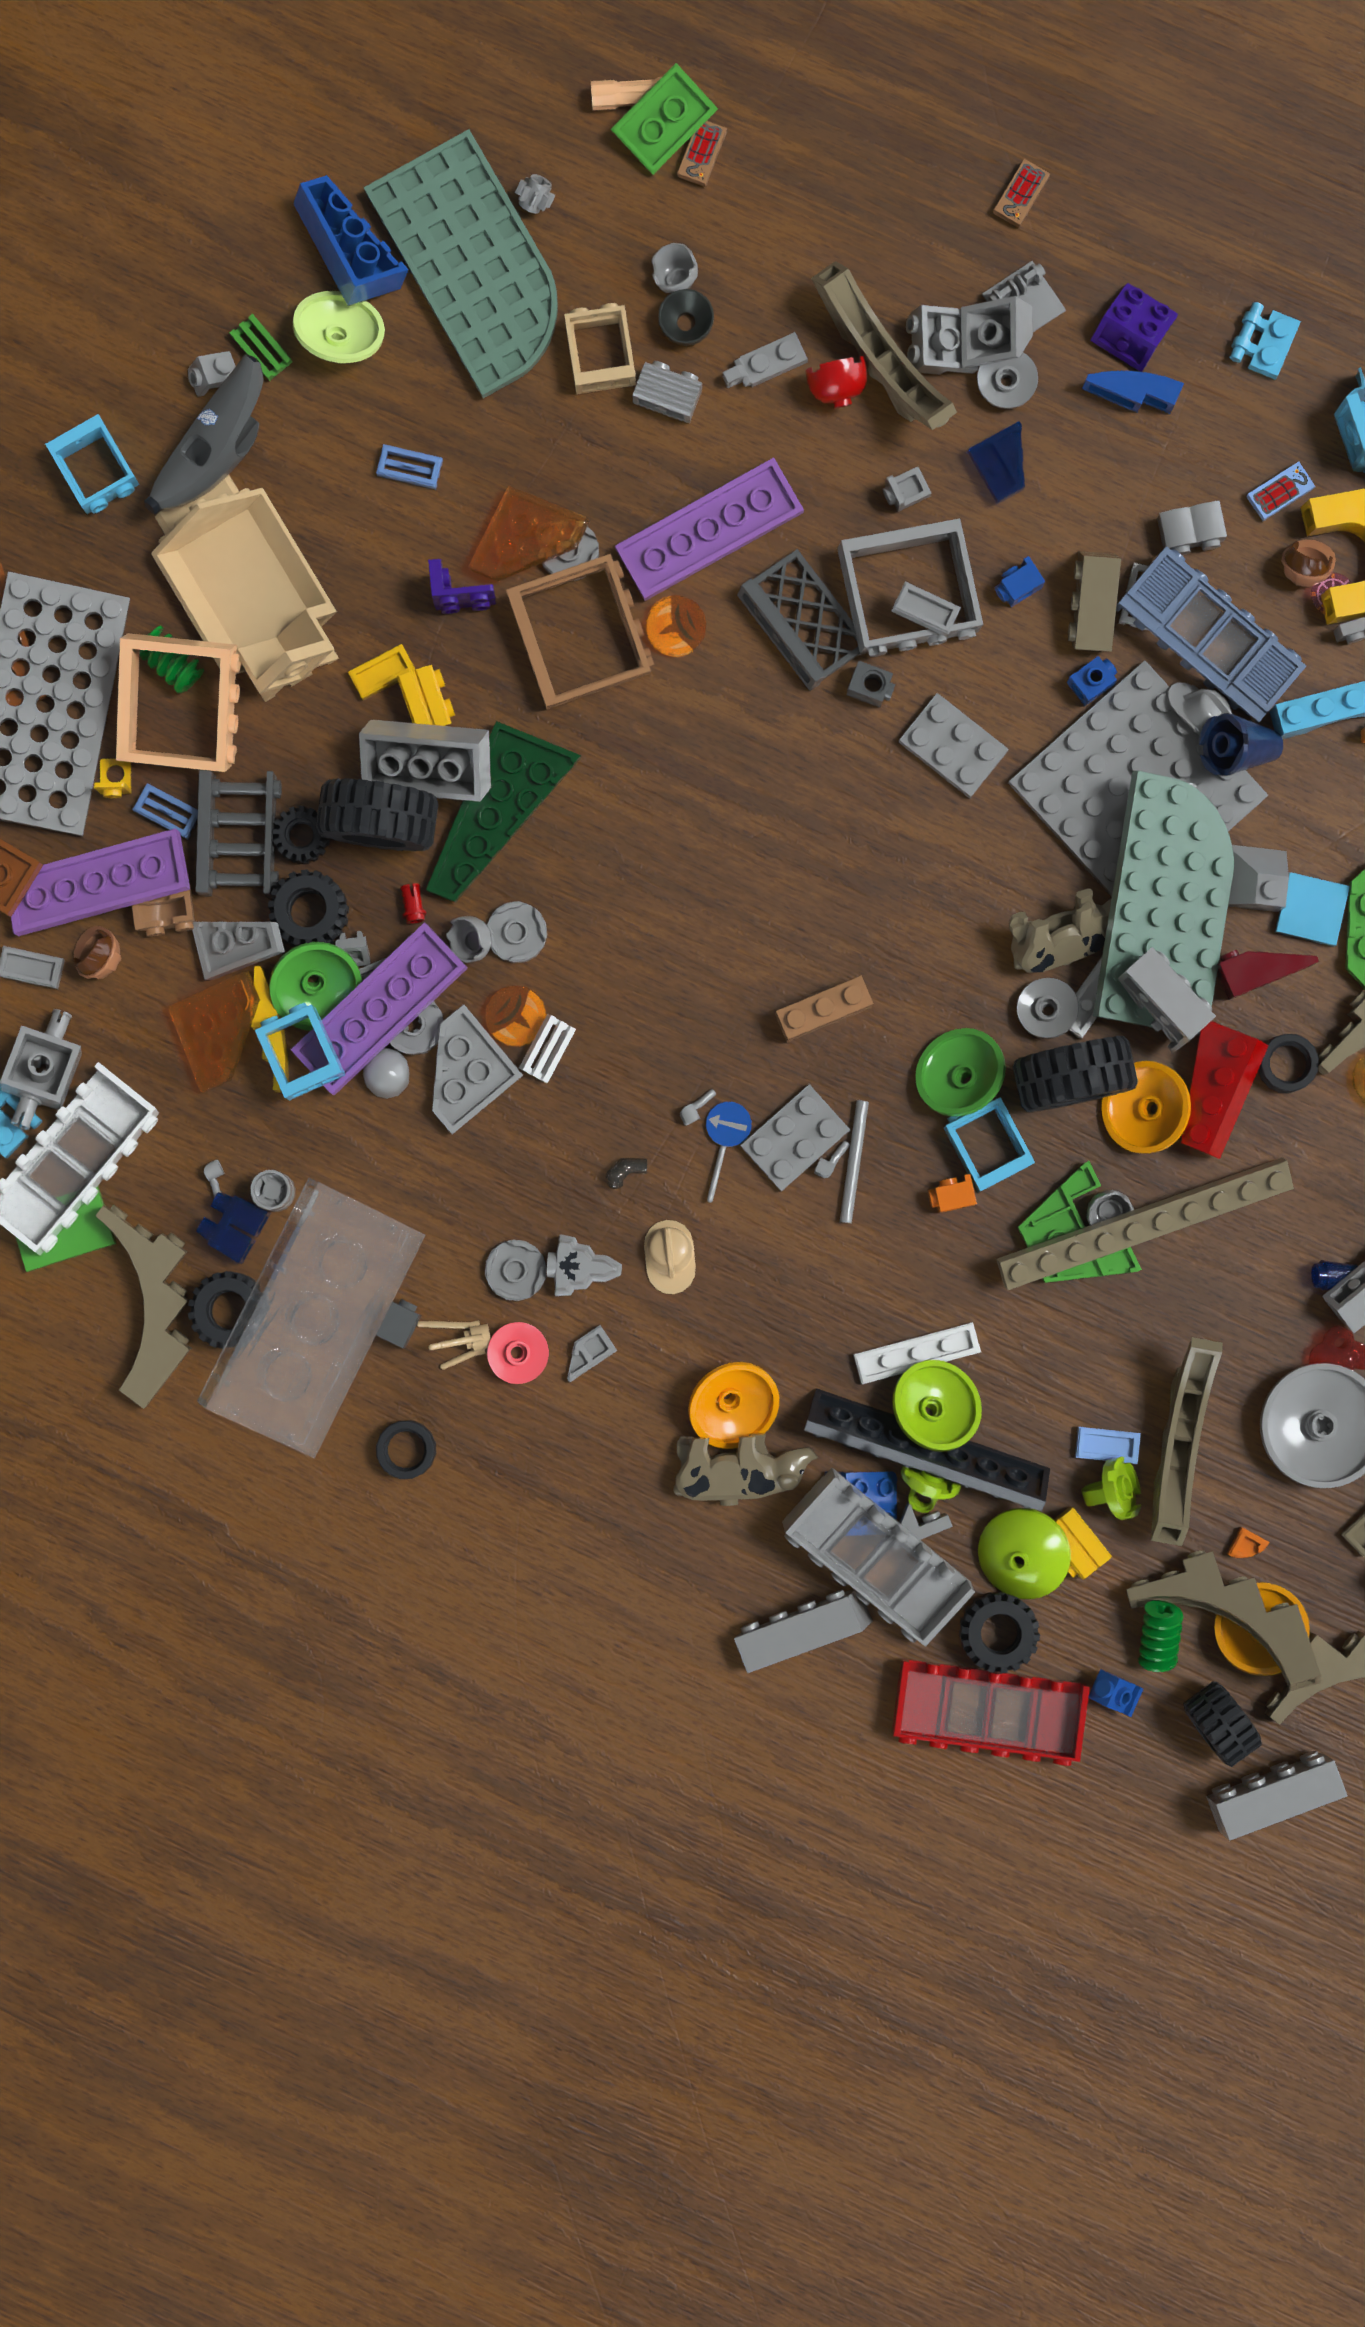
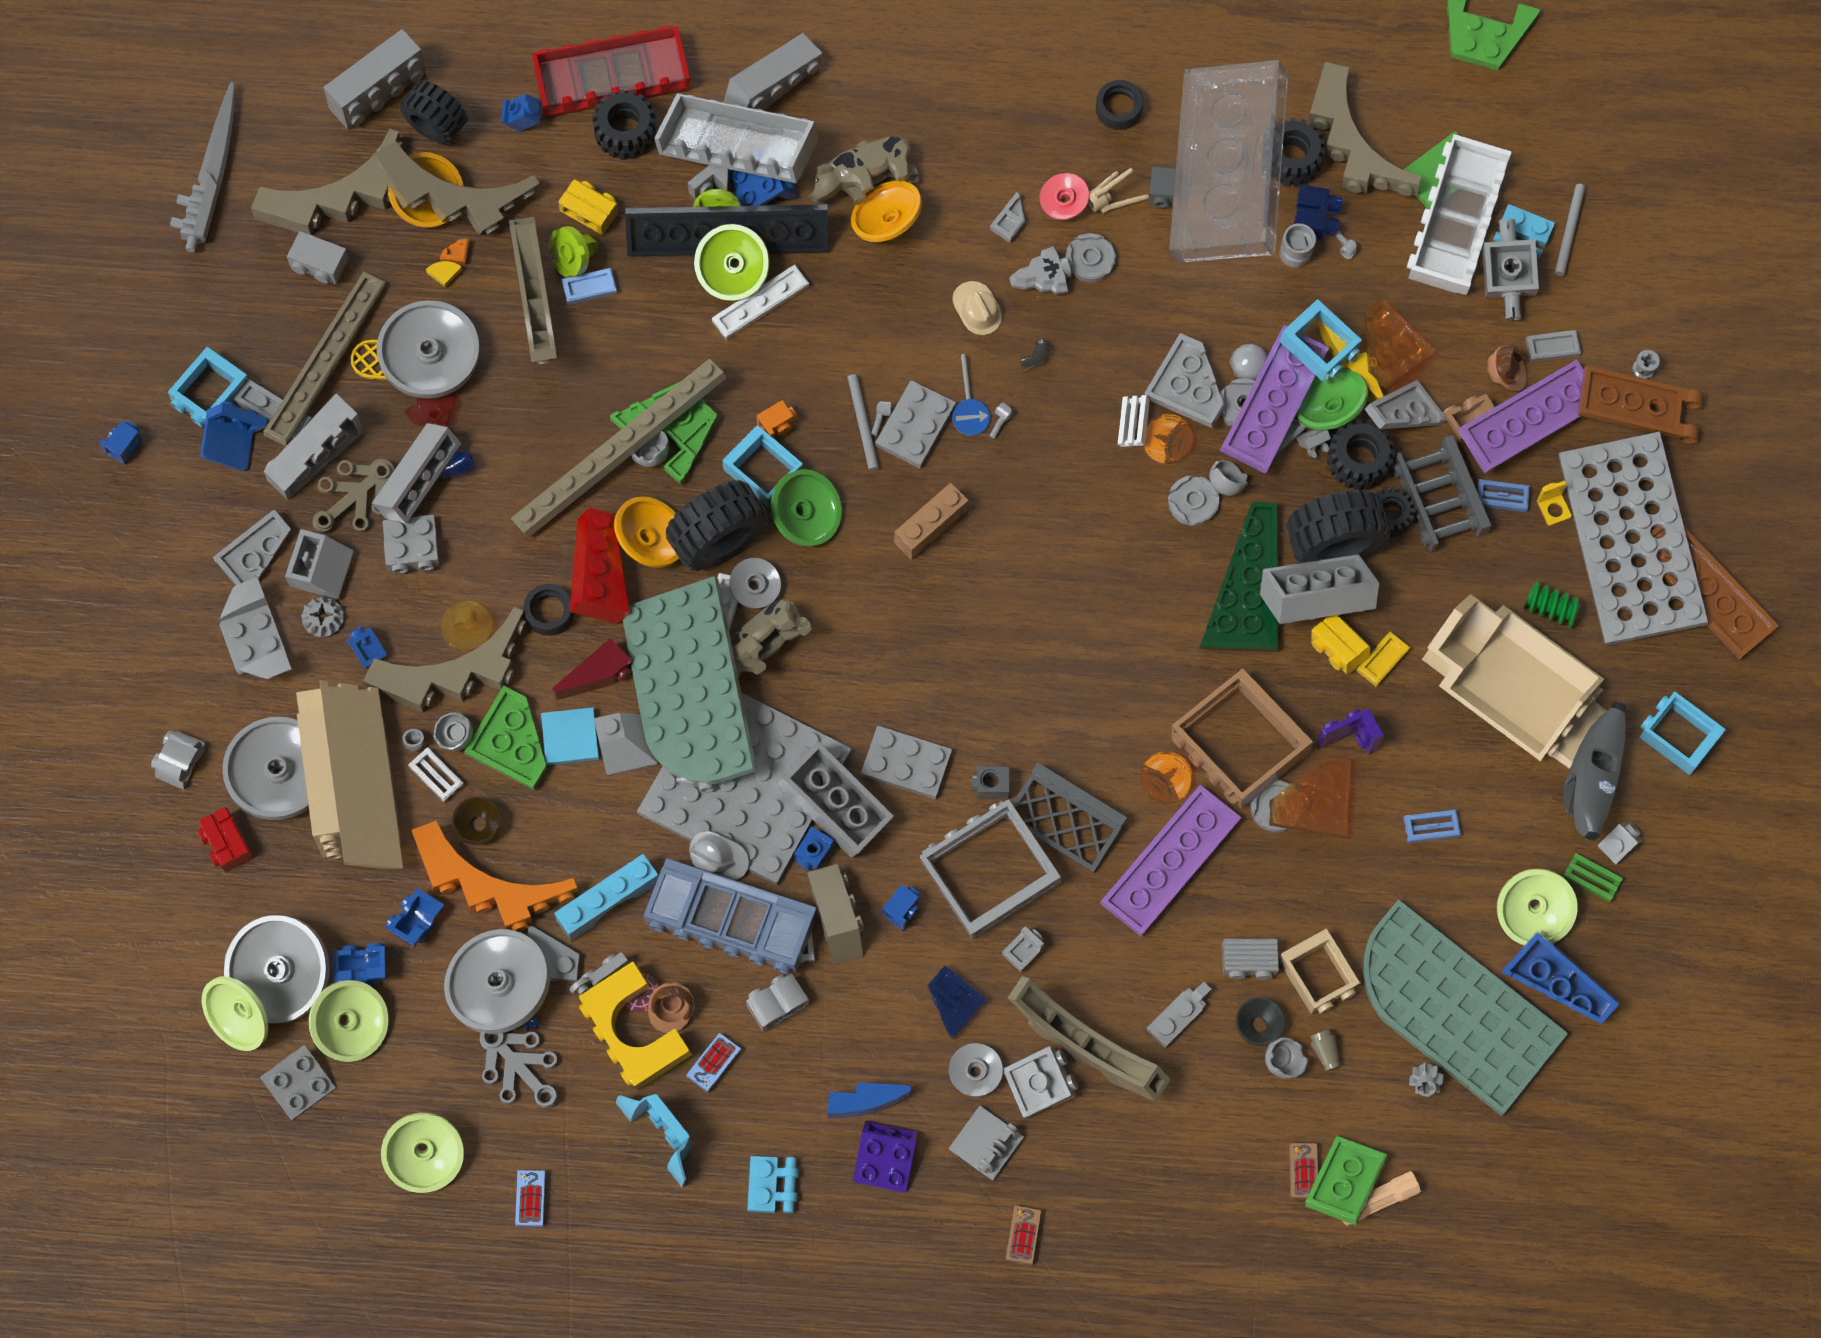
camera: 155 degrees right, 15 degrees down
light nougat window [116,633,241,772] -> none
red pin [400,883,427,924] -> none
red cylinder [805,356,868,408] -> none
light grey tile [892,581,961,637] -> none
light grey slope [961,296,1033,368] -> none
lime dish [978,1508,1071,1599] -> none
light grey wedge [1118,947,1216,1054] -> none
green piece [1138,1600,1184,1672] -> none
dark blue cone [1199,713,1283,776] -> none
none -> yellow tile [426,261,462,288]
none -> light grey brick [776,741,893,857]
none -> dark tan cone [1310,1029,1340,1071]

